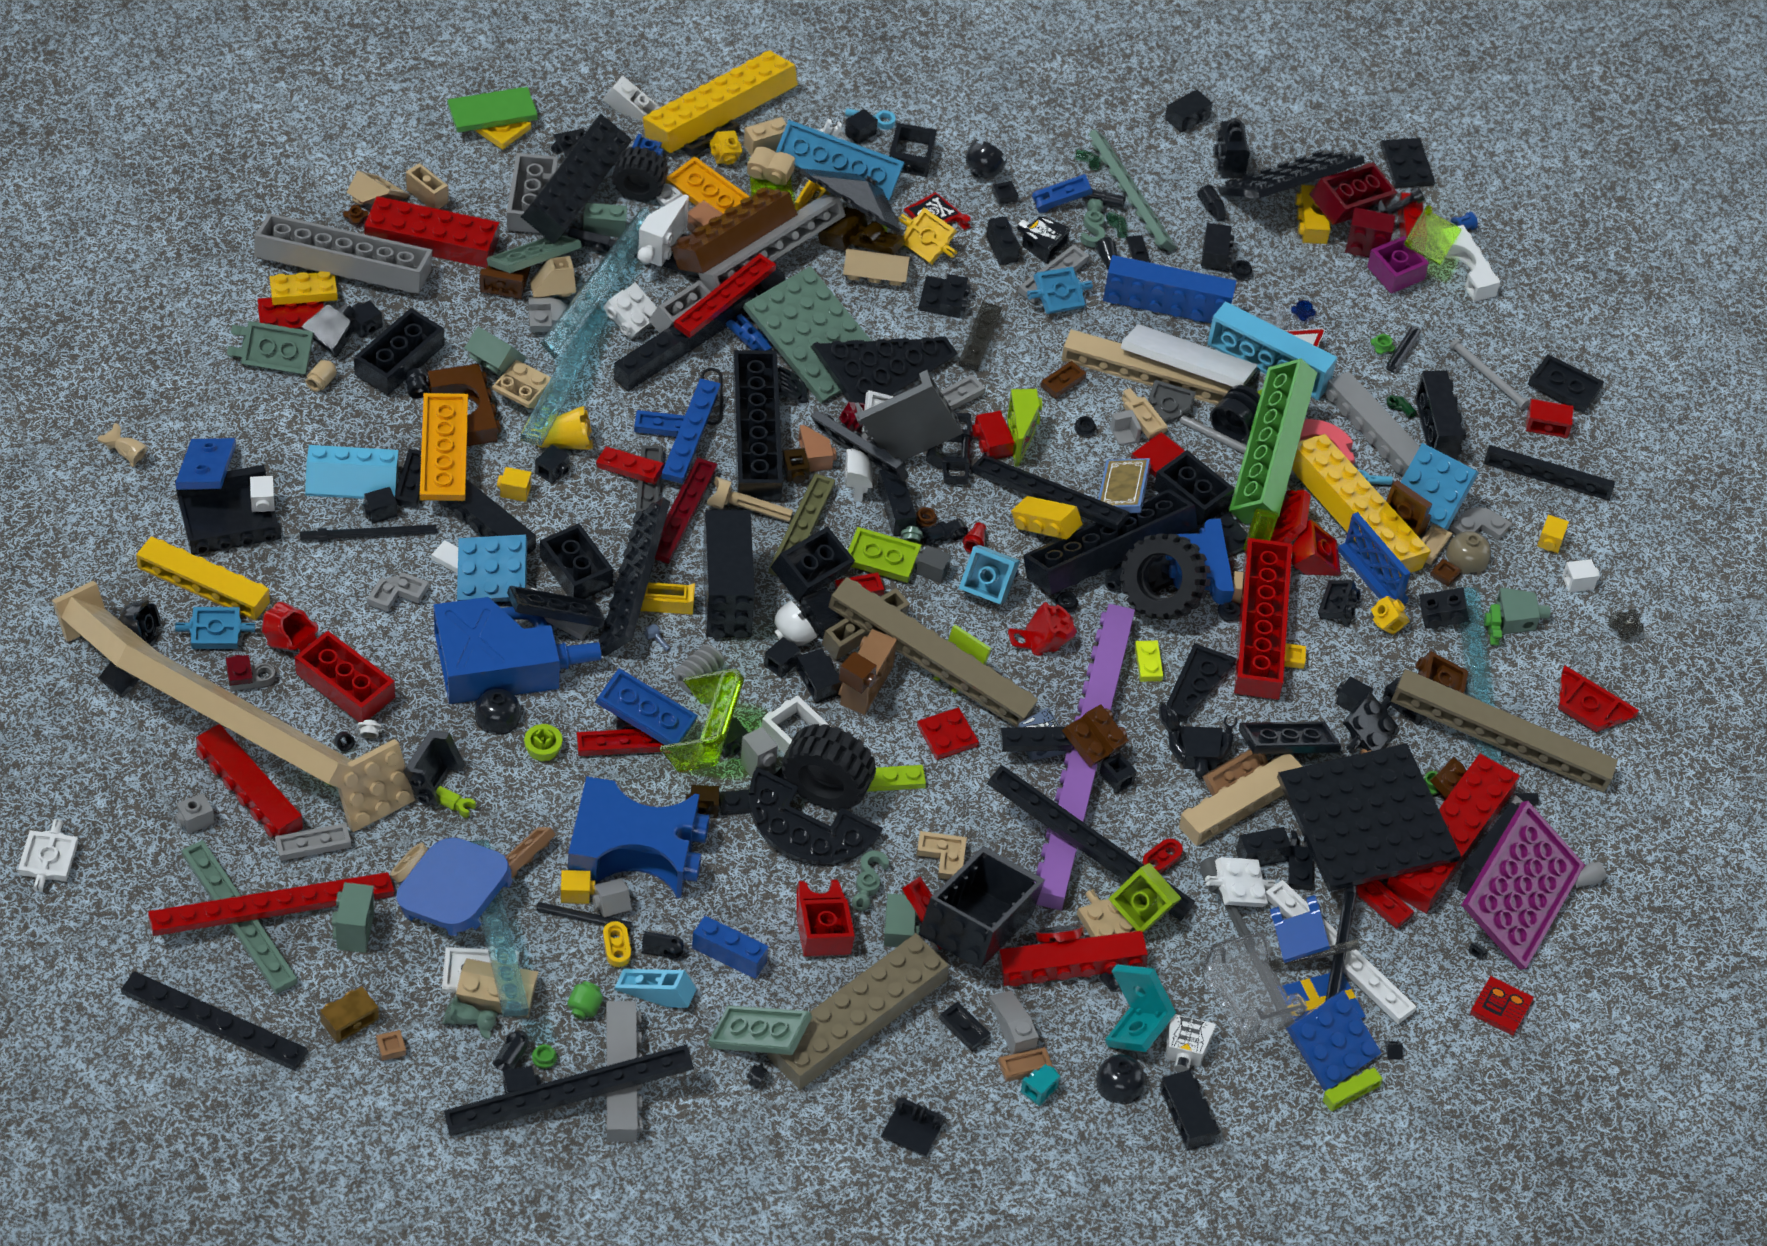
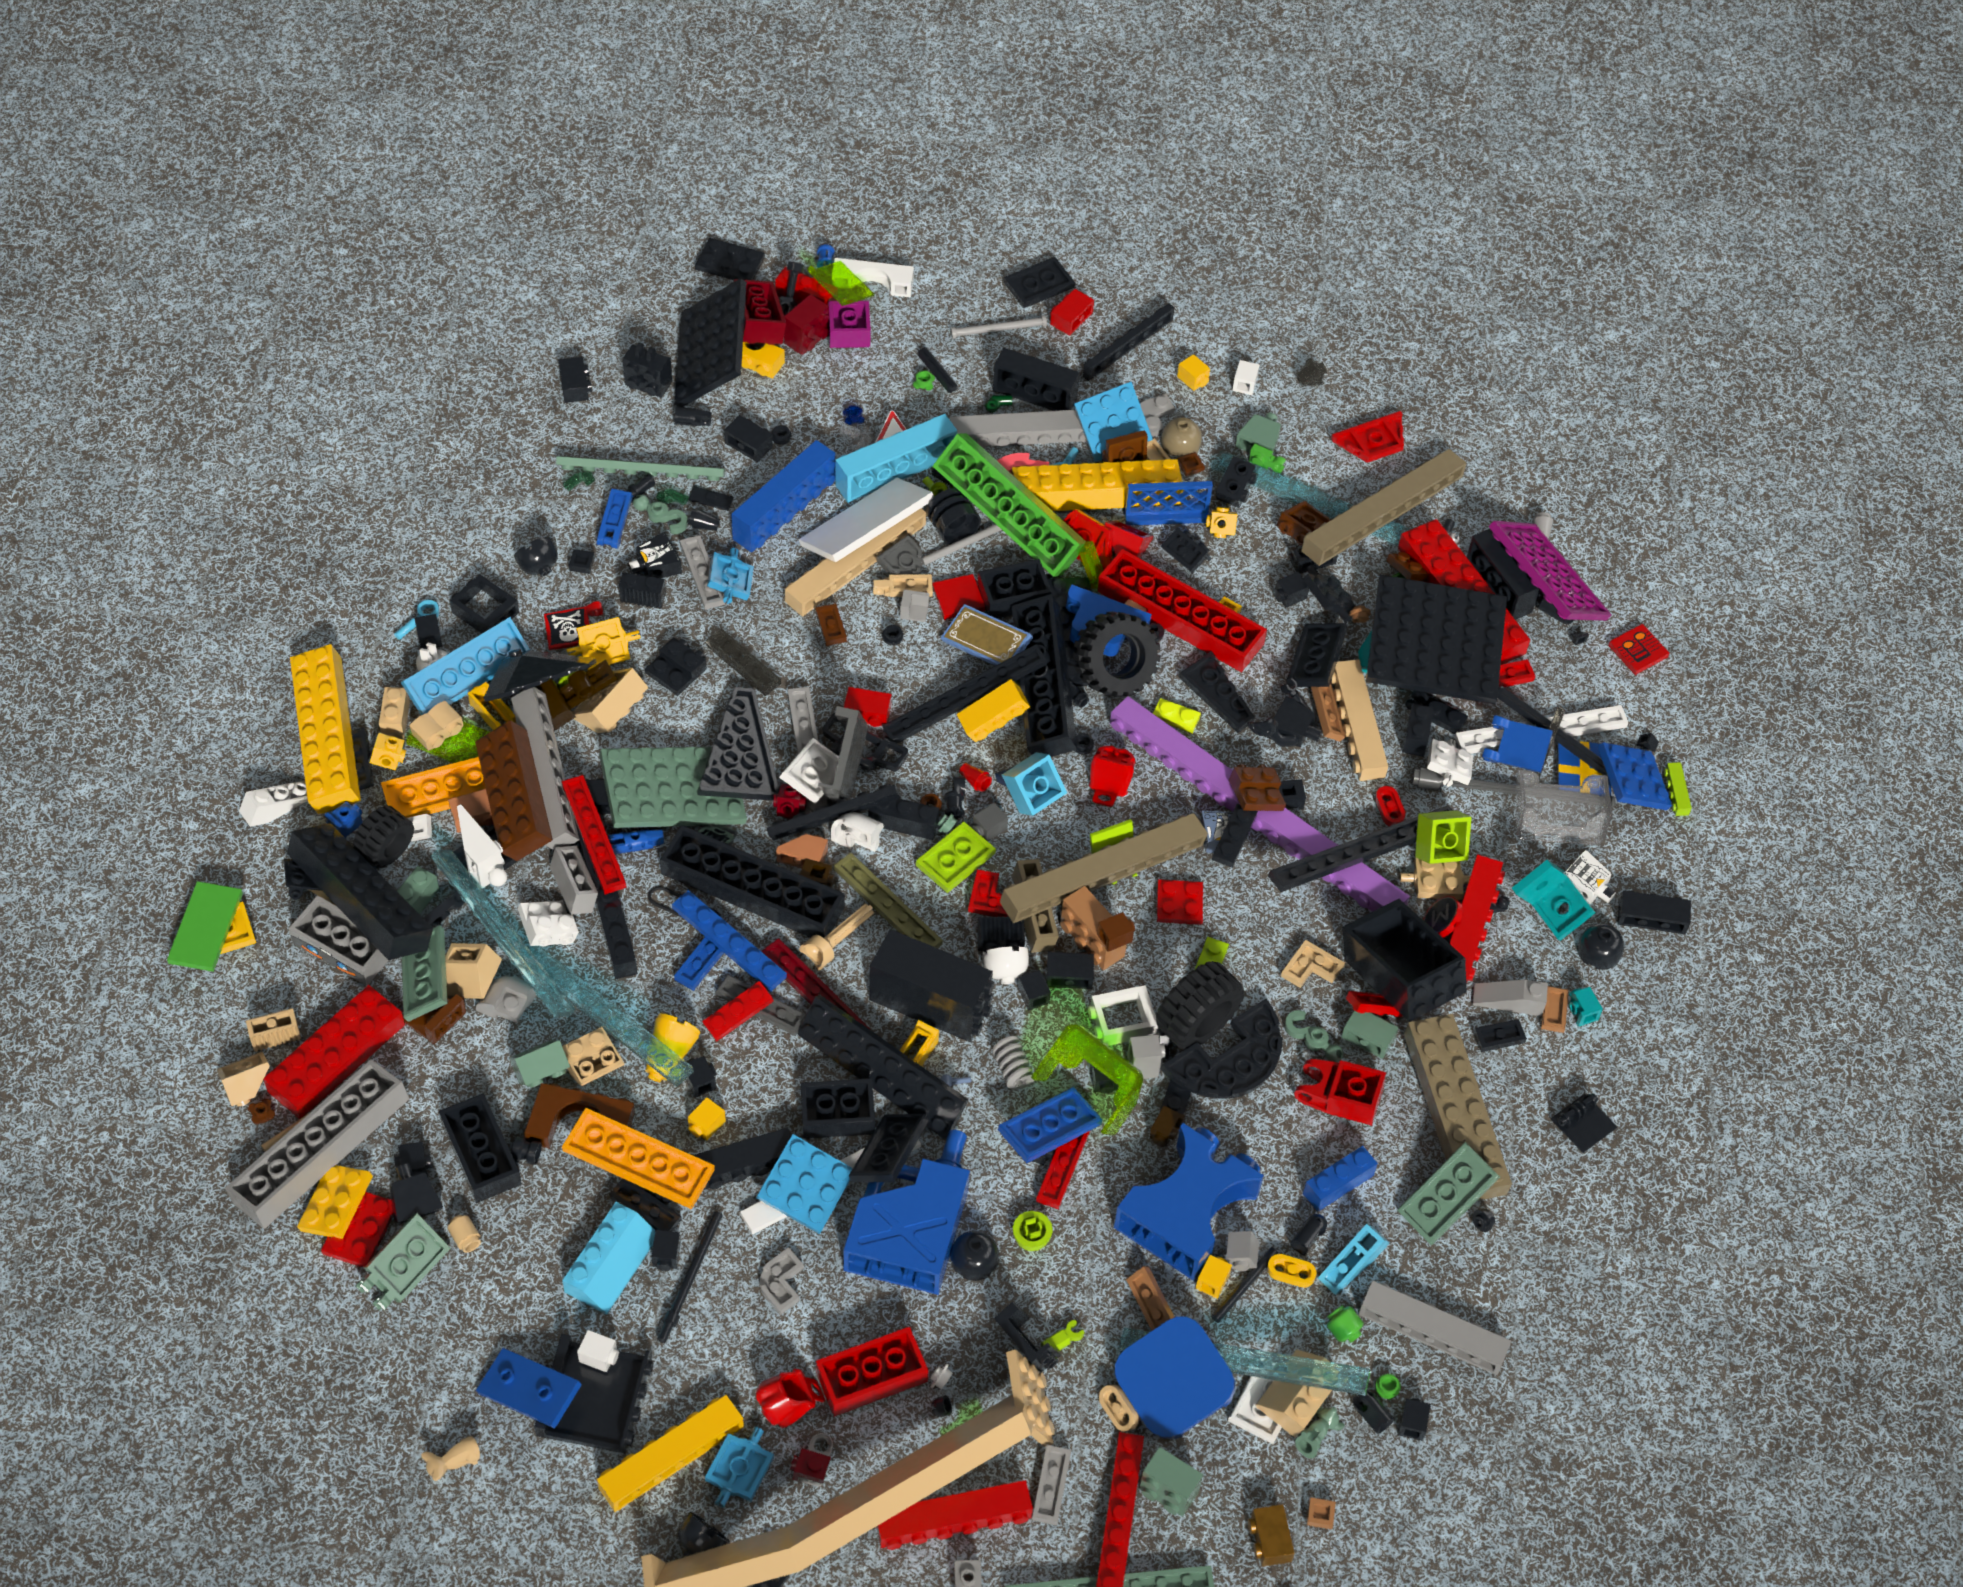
camera: 60 degrees left, 5 degrees up
black plate [443,1044,694,1136] -> none
black brick [771,526,855,602] -> none
lime slope [1007,389,1042,467] -> none

